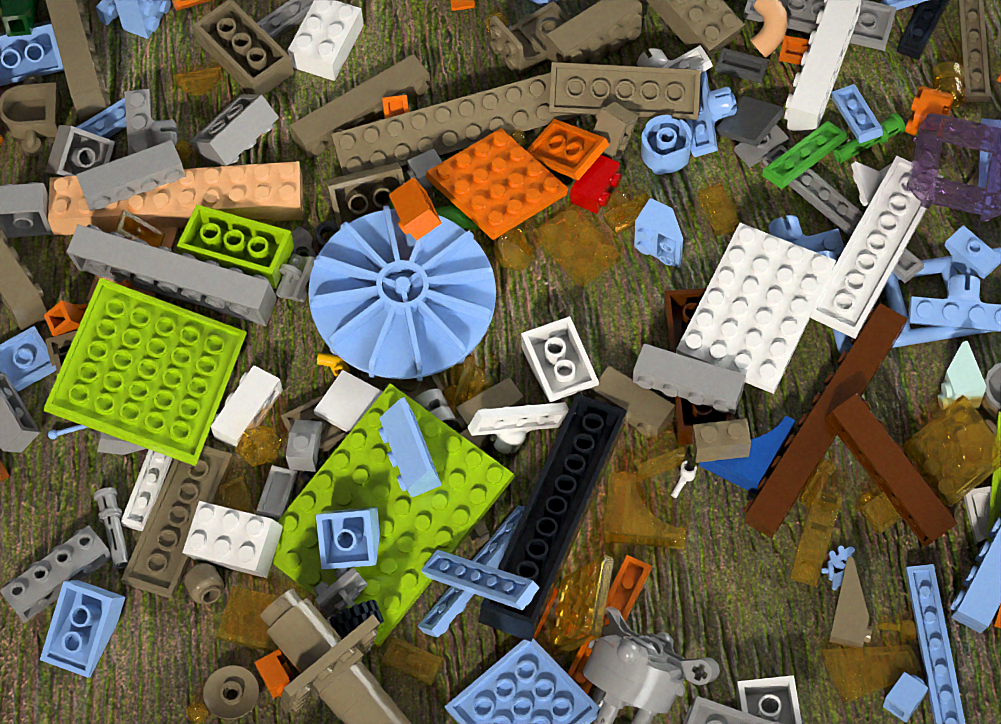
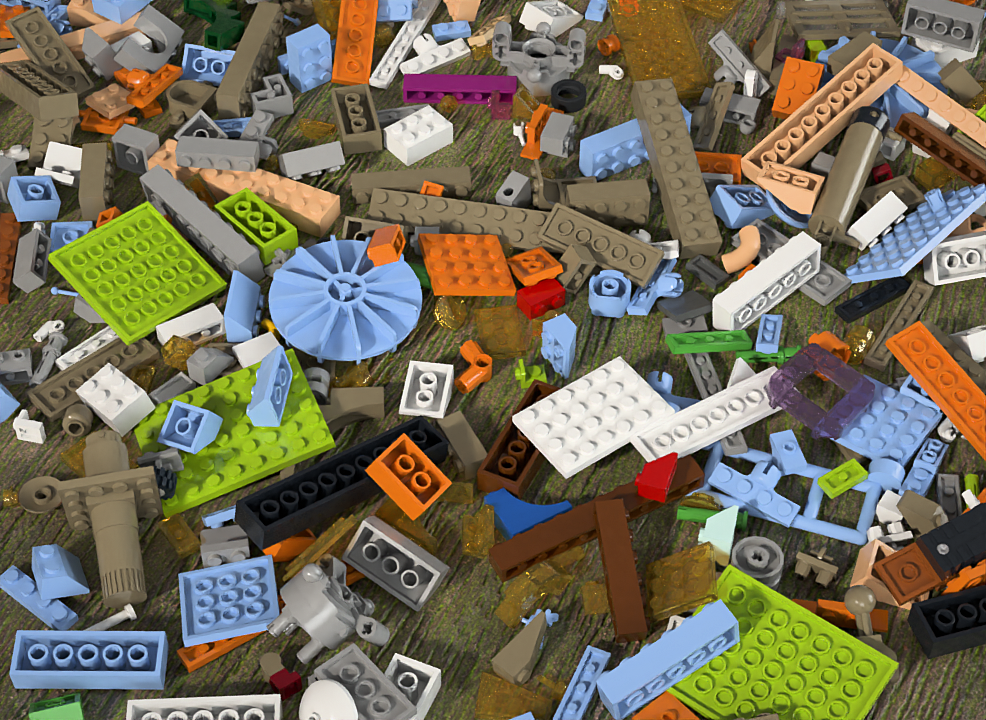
camera: 25 degrees right, 15 degrees down
light blue plate [421,550,539,610] -> none
white plate [467,402,569,454] -> none
light grey brick [633,344,746,414] -> none
white hand [671,460,697,498] -> none
dark tan brick [692,419,751,463] -> none
clear yellow plate [697,183,740,236] -> none
none -> white bracket [13,409,46,444]
none -> white arm [33,320,65,342]
none -> light grey bracket [200,525,251,568]
none -> light blue slope [224,270,265,343]
none -> light grey brick [250,73,294,118]
none -> light grey slope [341,515,450,612]
none -> orange brick [365,433,452,521]
none -> orange piece [454,340,492,394]
none -> clear yellow bracket [462,504,494,559]
none -> light grey torso [495,170,532,209]
none -> lime bracket [514,359,547,389]
none -> red slope [635,452,678,503]
none -> bright green pin [677,505,748,532]
none -> clear yellow tile [679,492,723,511]

